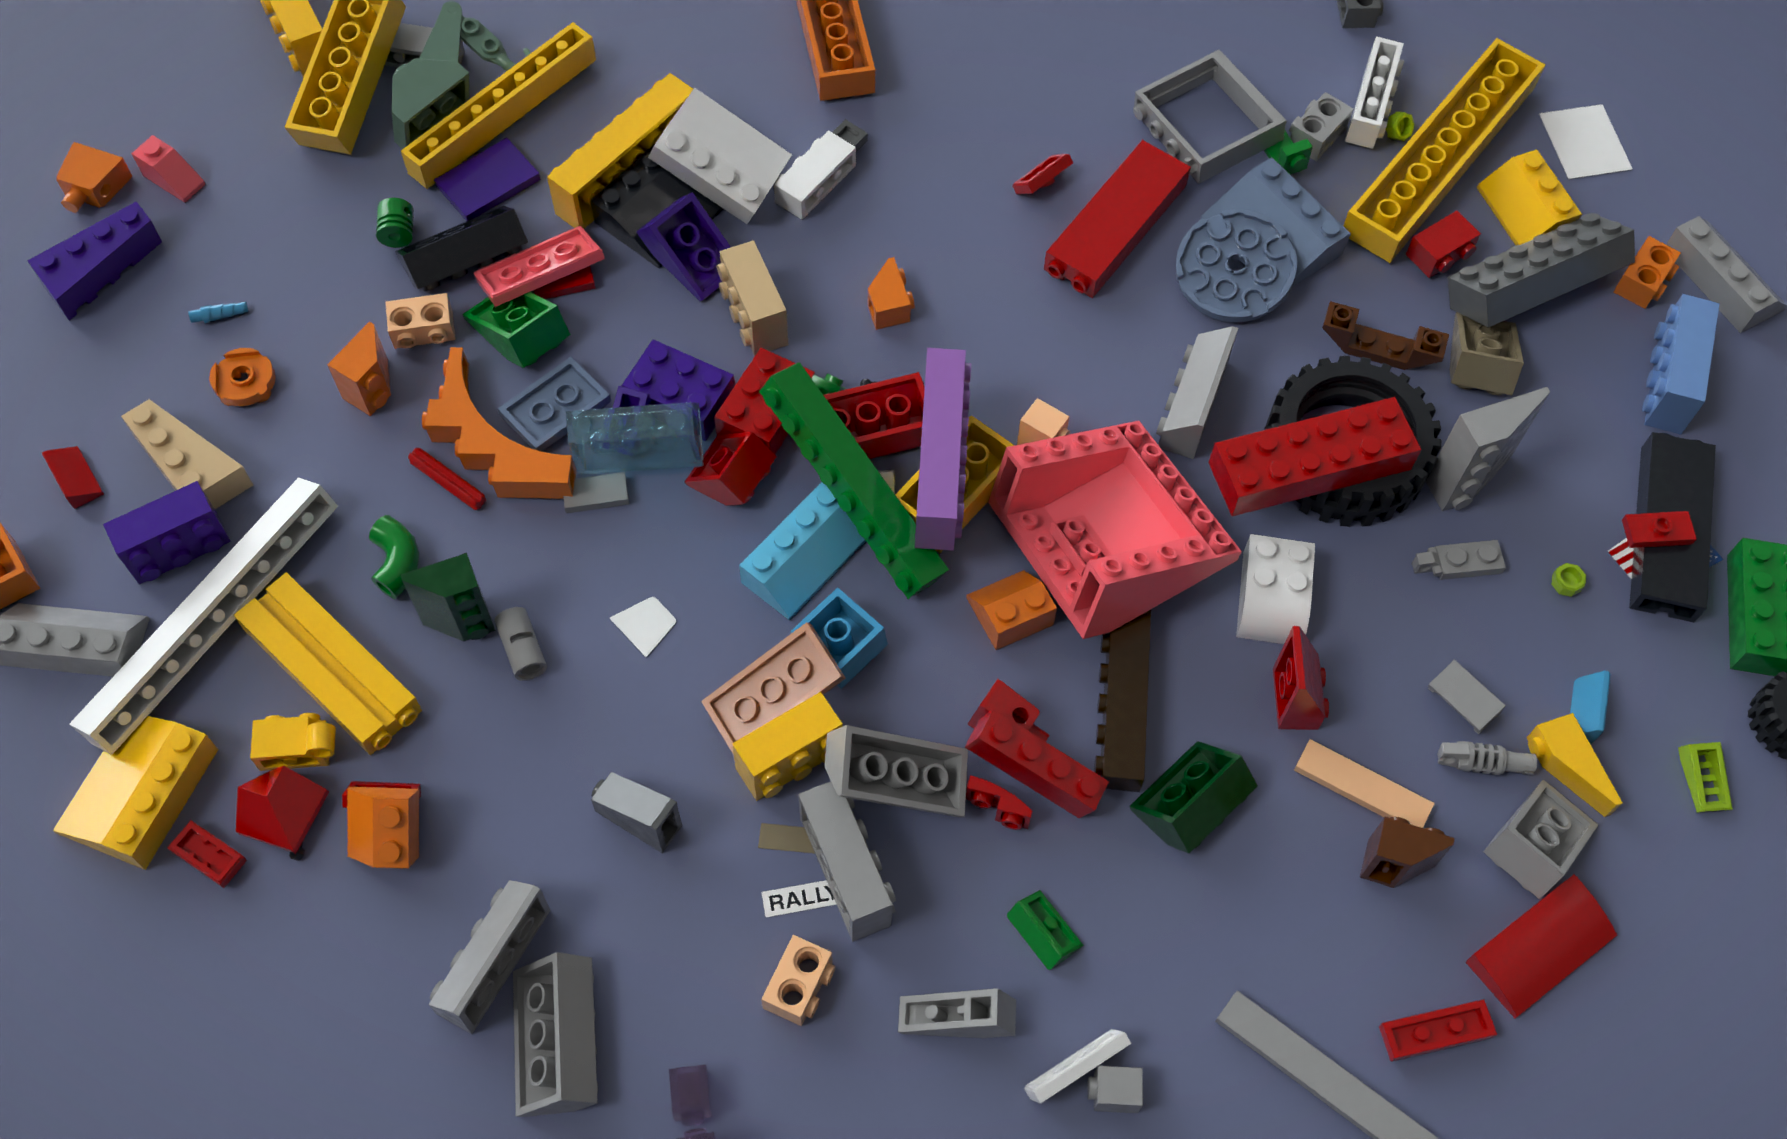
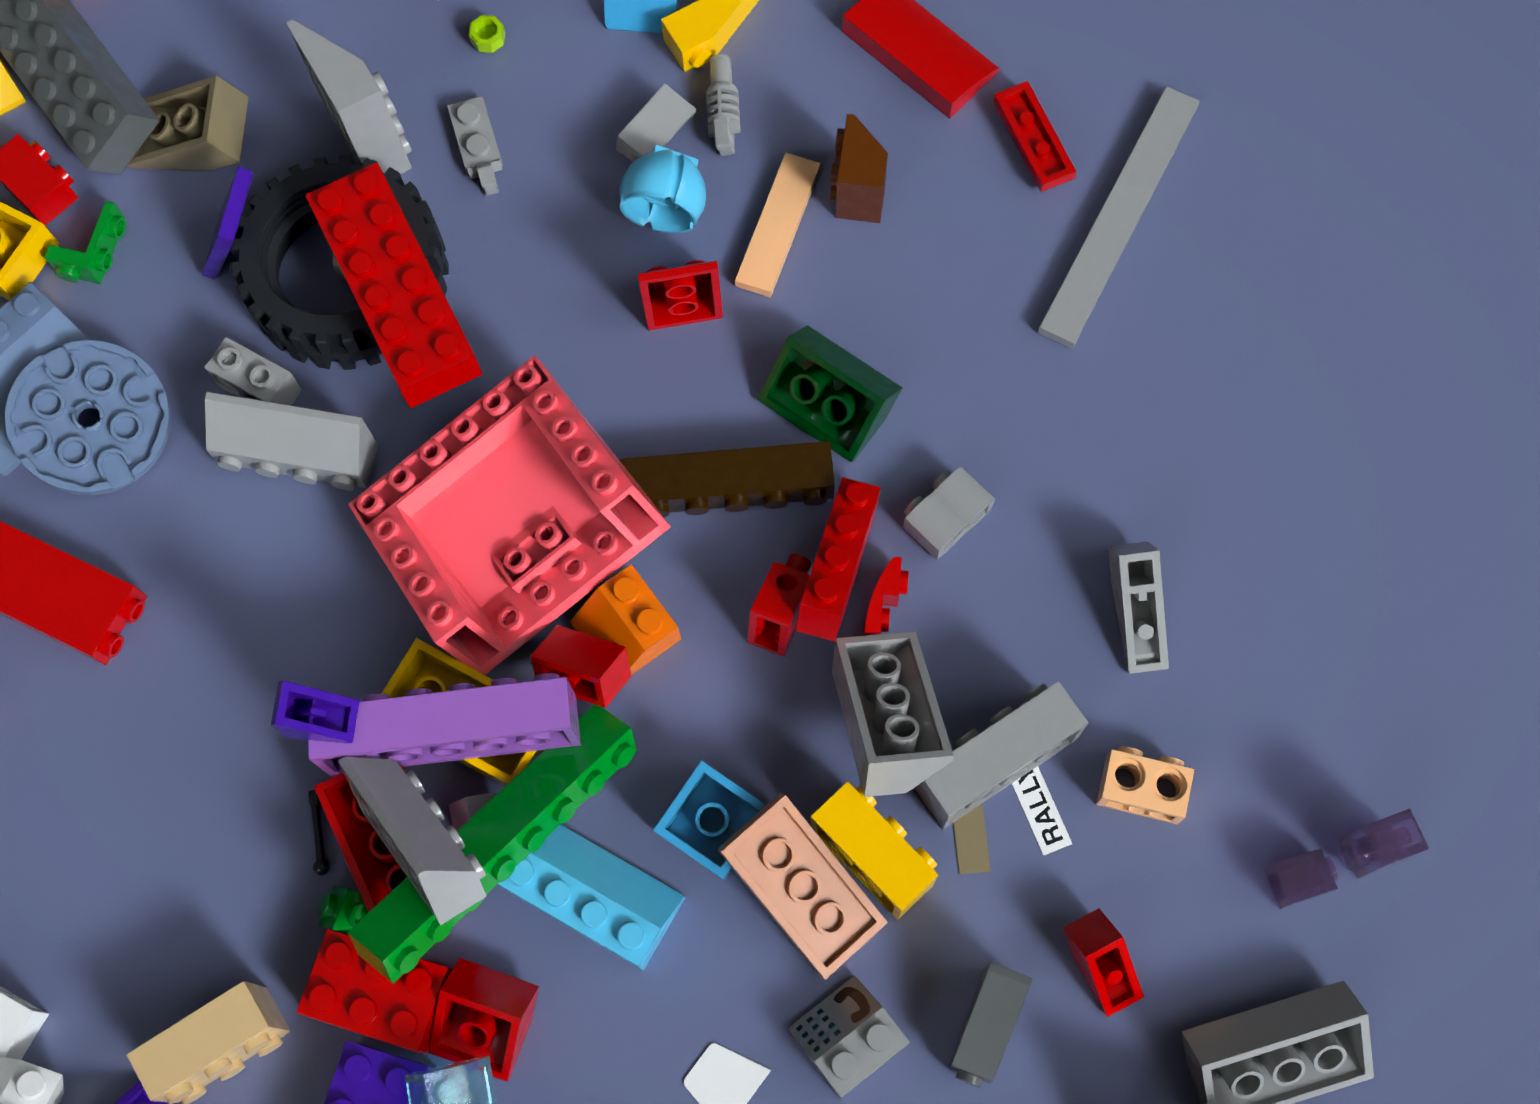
camera: 95 degrees left, 10 degrees up
orange slope [868,257,915,330] -> none
green slope [1007,890,1083,970] -> none
light nougat brick [1017,398,1070,445] -> none
white tile [1024,1029,1131,1103] -> none
light grey brick [1087,1066,1143,1113] -> none
white brick [1236,534,1315,644] -> none
reddish brown slope [1322,301,1449,370] -> none
light grey slope [1483,780,1598,899] -> none
none -> green bracket [44,201,126,284]
none -> dark purple tile [202,166,253,279]
none -> light grey brick [204,337,302,406]
none -> dark purple slope [271,680,360,744]
none -> light grey slope [338,756,487,926]
none -> red brick [530,625,631,708]
none -> medium azure piece [619,145,706,233]
none -> light grey slope [788,975,910,1099]
none -> light grey brick [903,467,995,560]
none -> red slope [1062,908,1144,1017]

